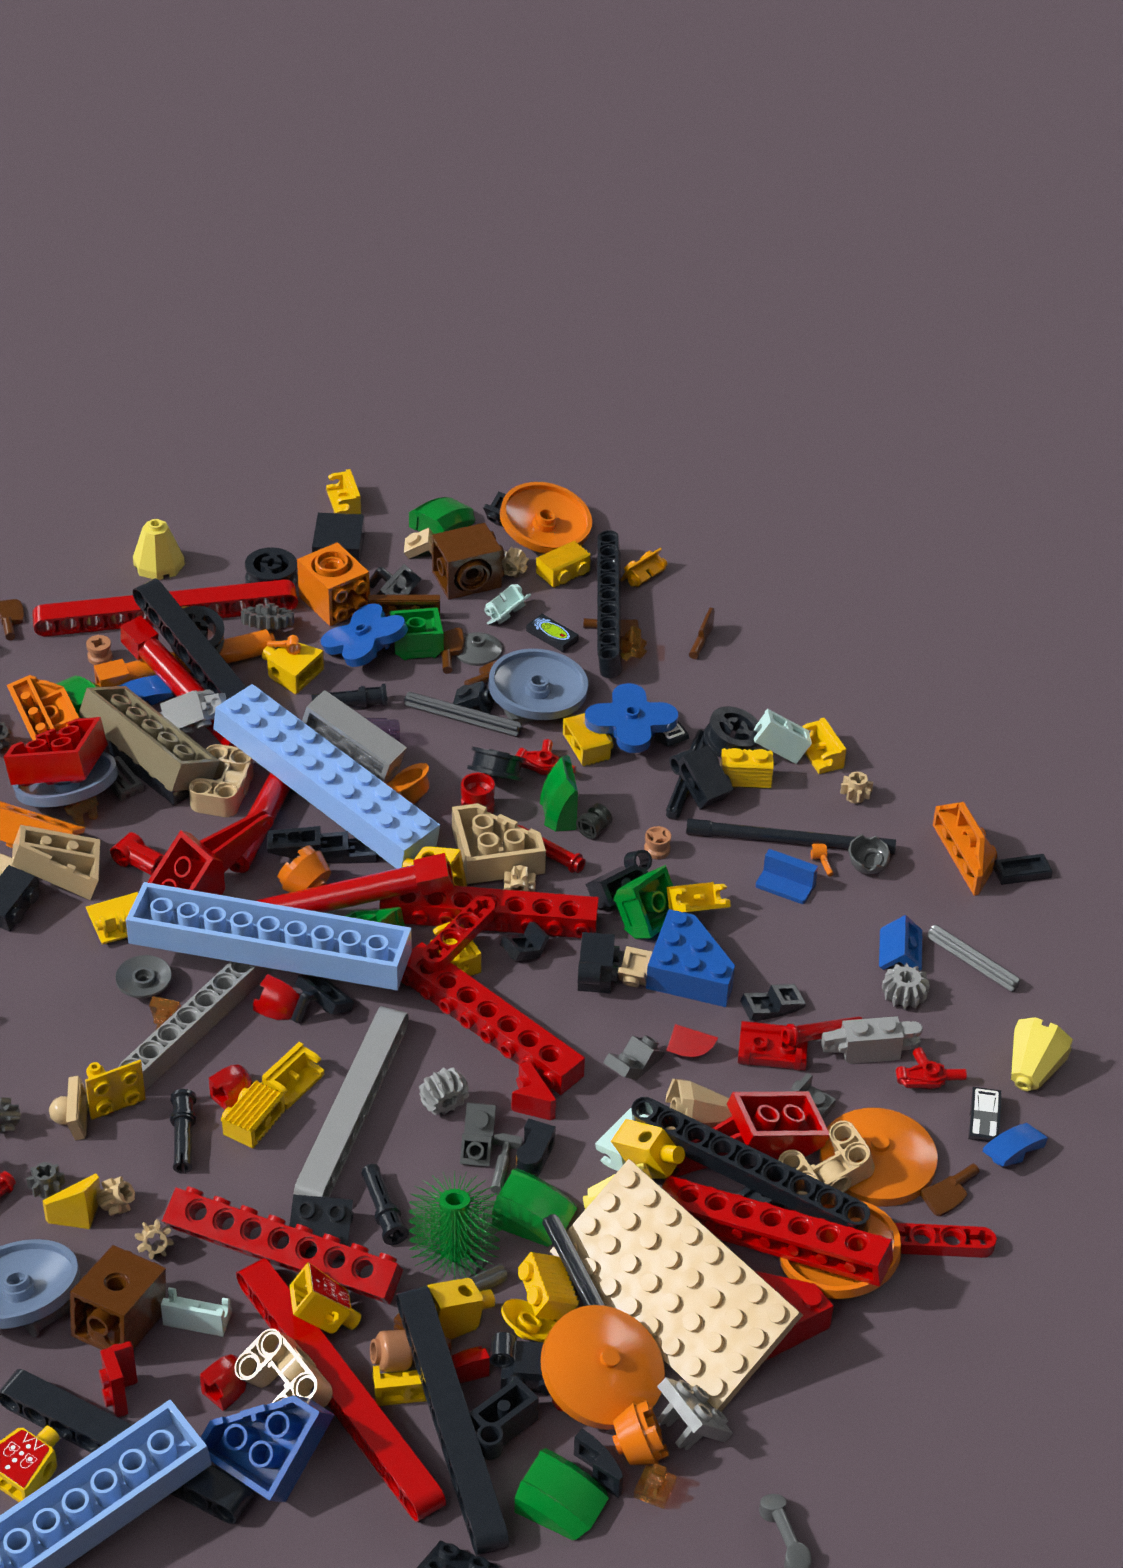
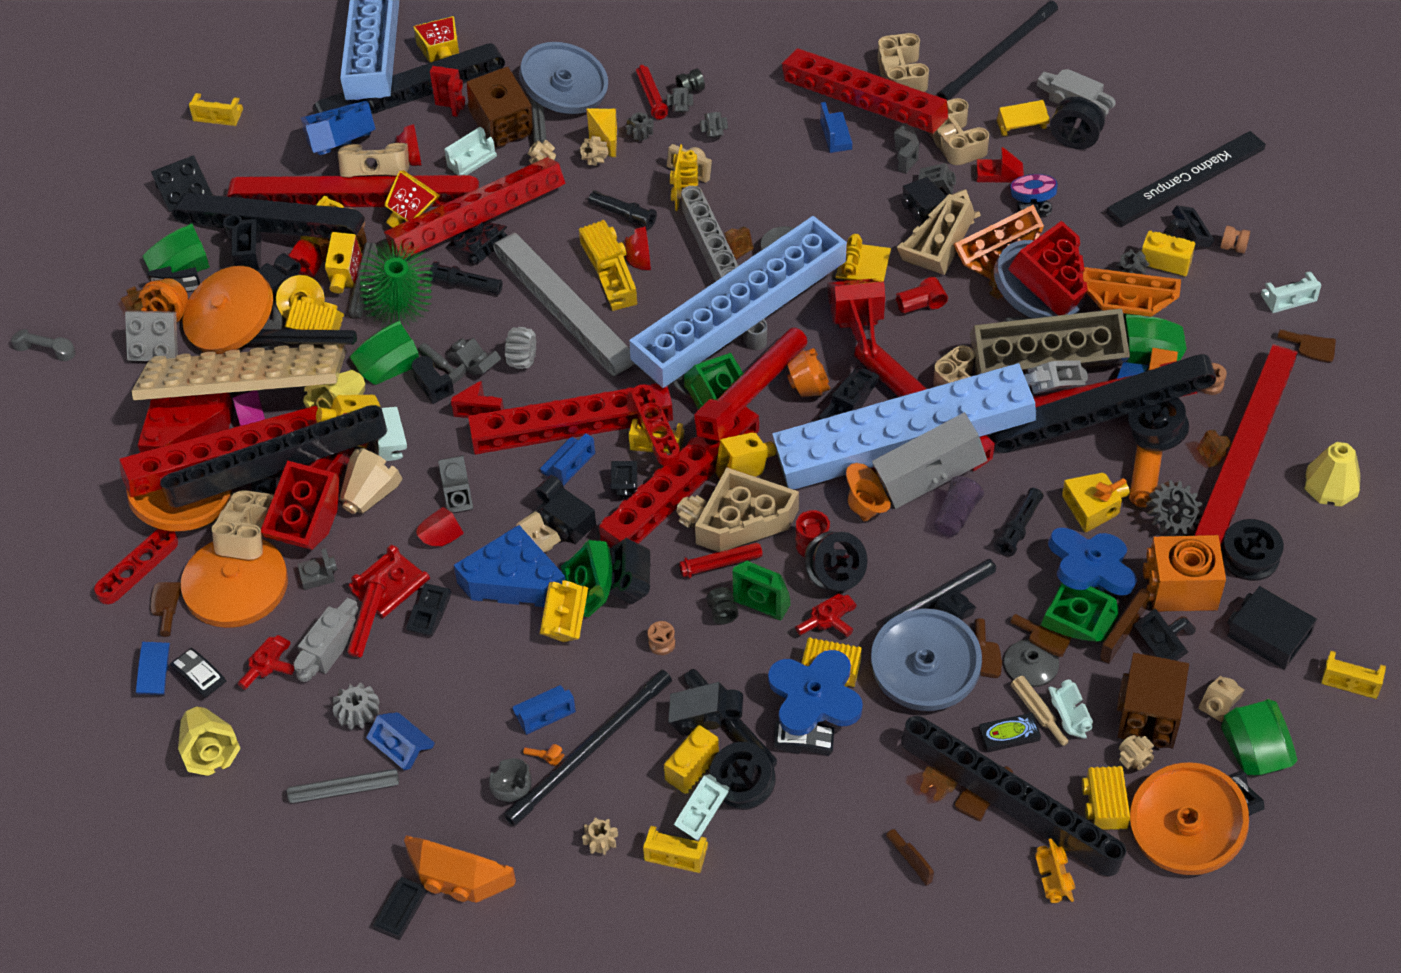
camera: 130 degrees right, 10 degrees up
none -> blue panel [540,433,595,486]
none -> tan axle [1011,676,1068,746]

